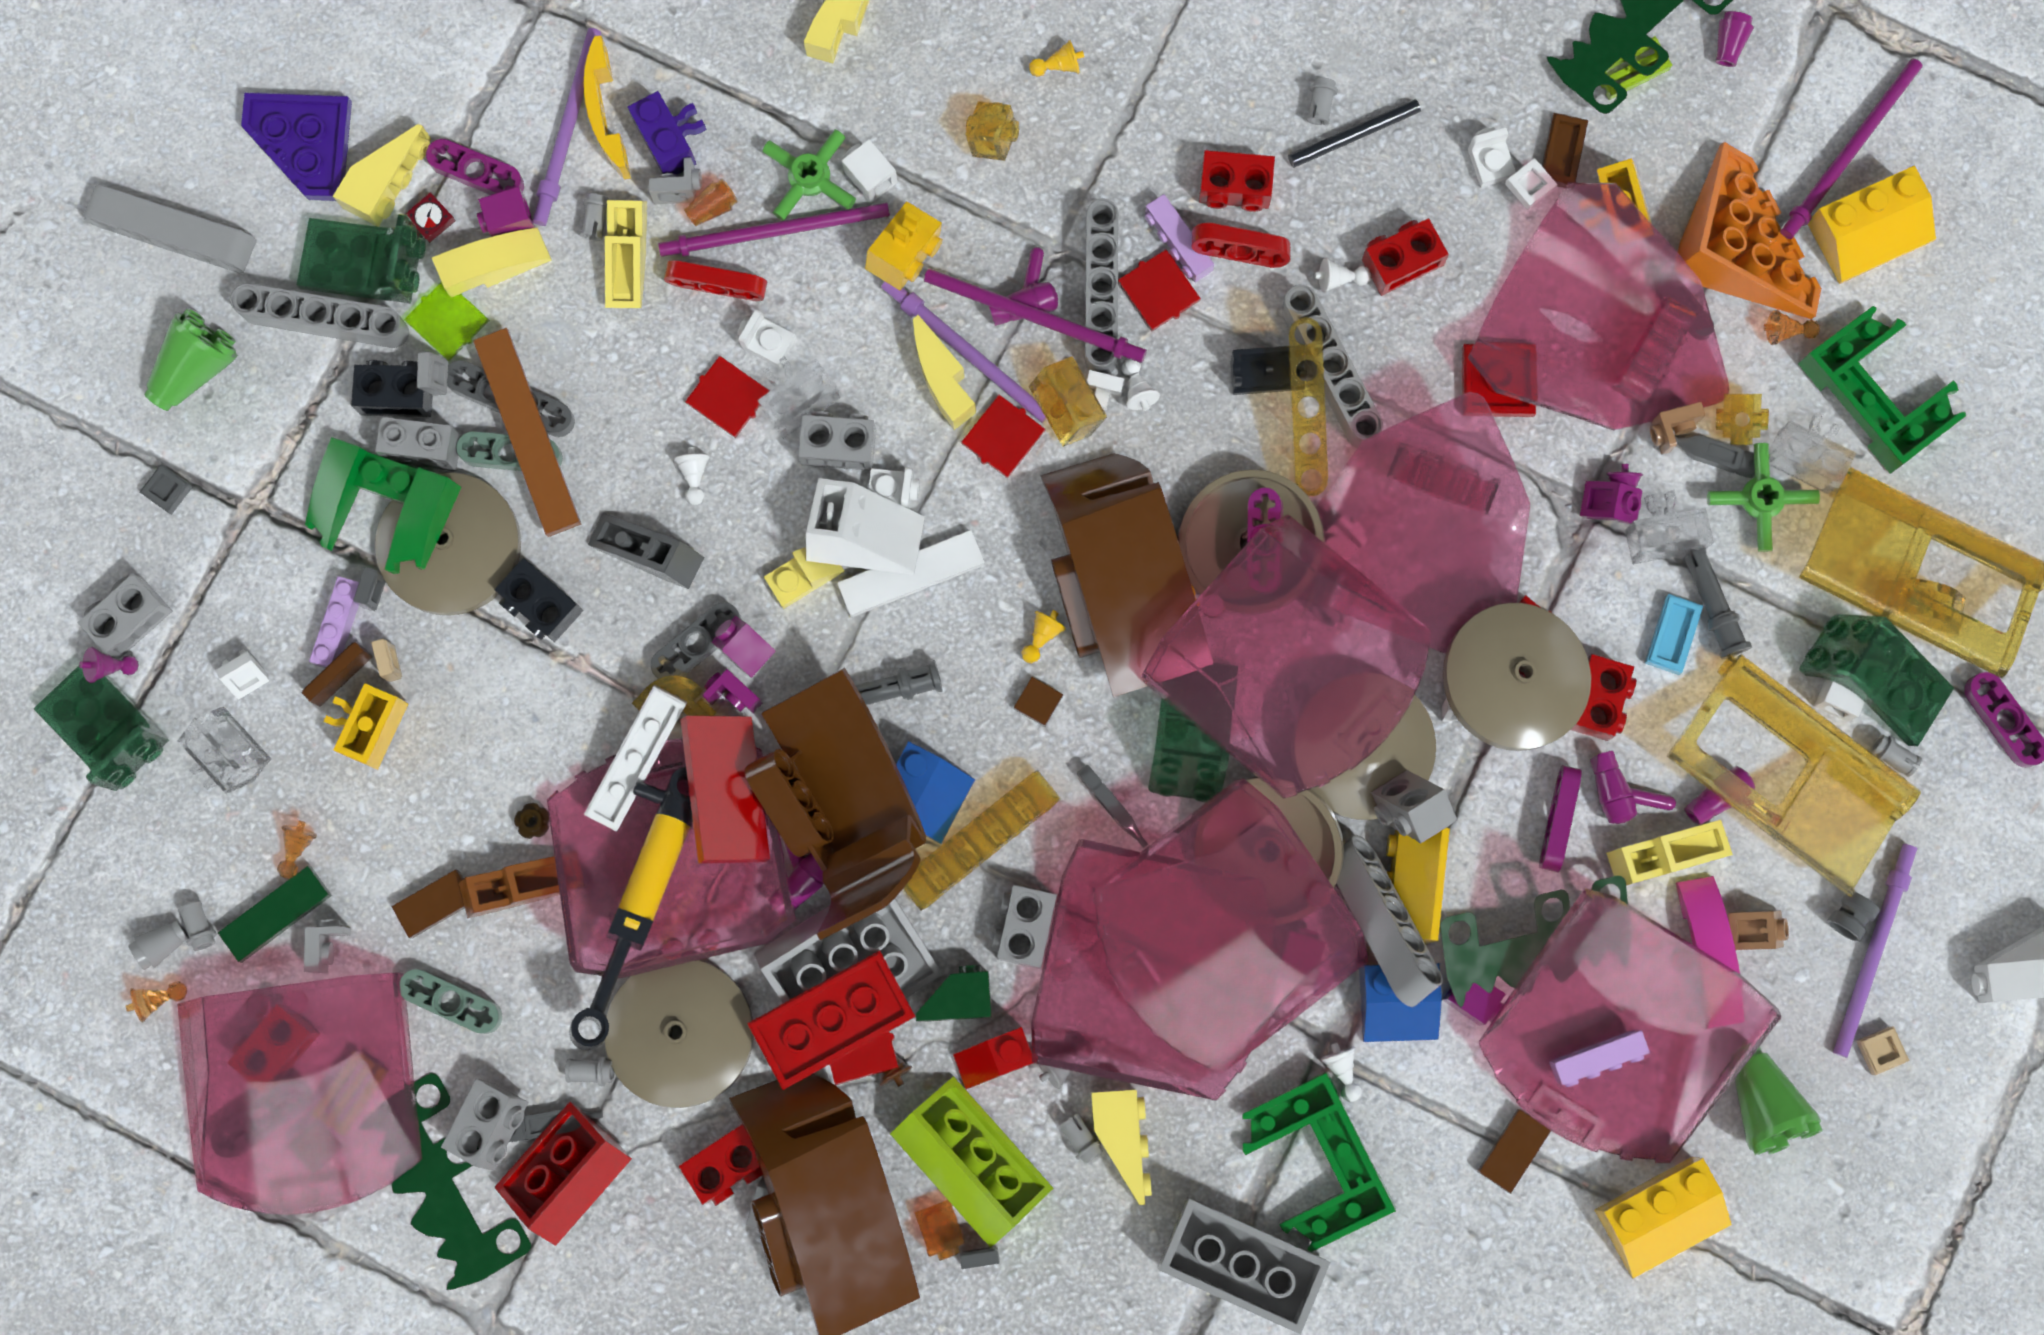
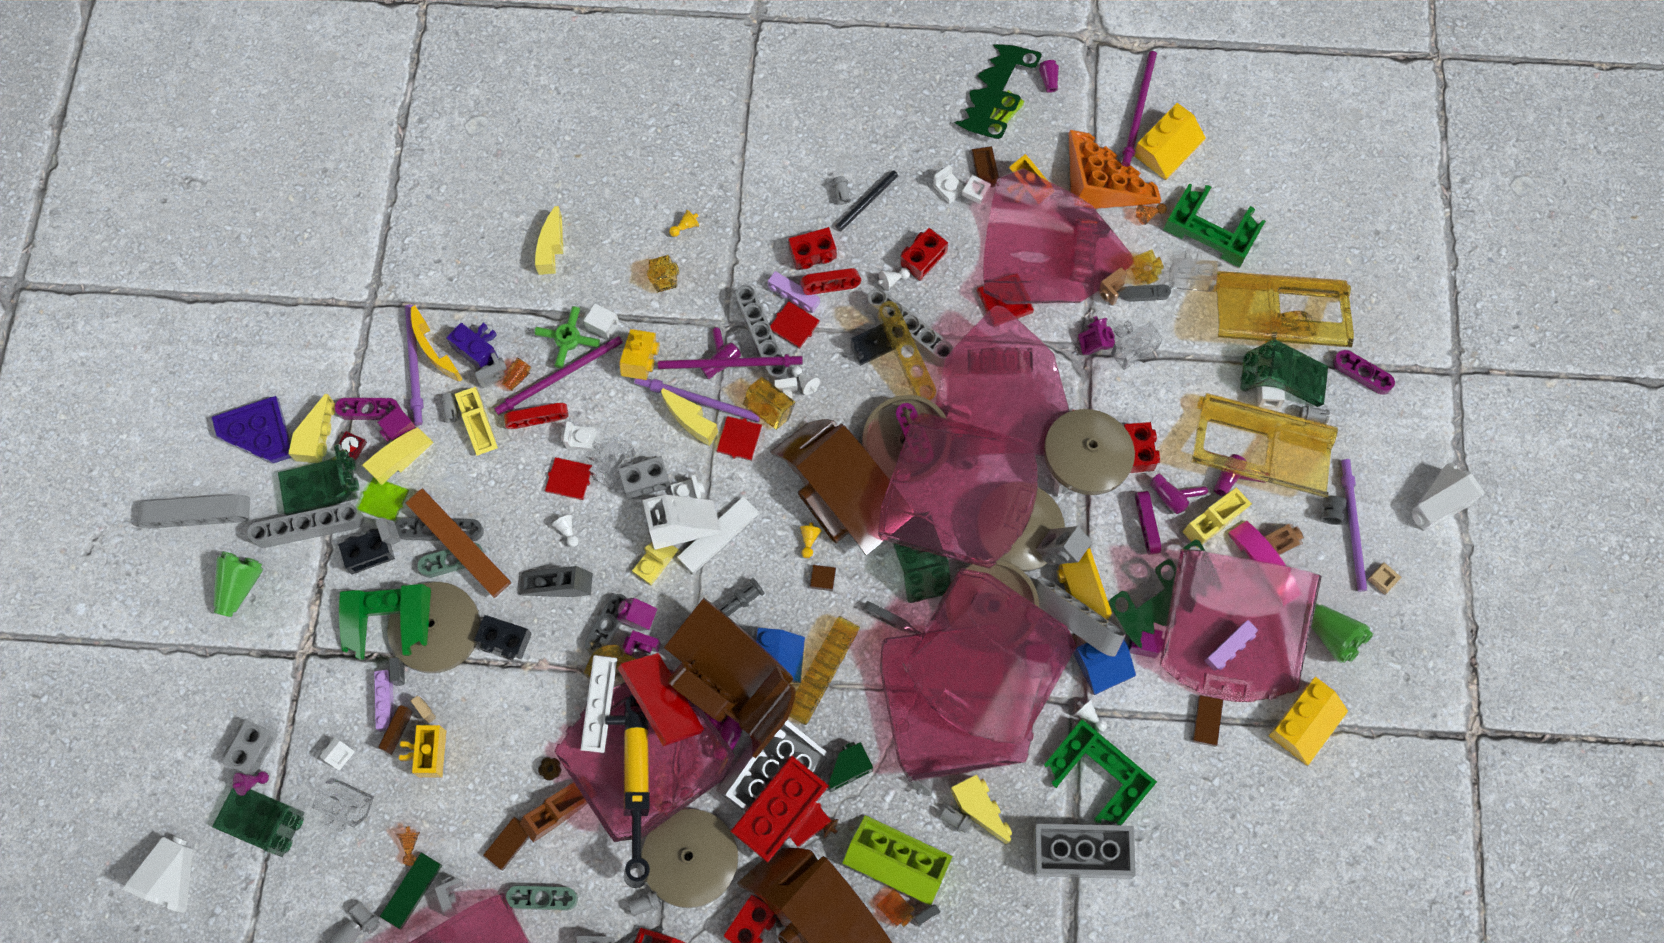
camera: 25 degrees left, 10 degrees down
dark grey tile [139,464,193,515] -> none
light grey brick [375,417,461,471] -> none
red slope [953,1027,1035,1090] -> none
light grey brick [992,885,1057,969] -> none
medium azure tile [1645,594,1703,675] -> none
dark grey pin [1683,549,1752,660] -> none
bright green bar [1707,443,1820,552] -> none

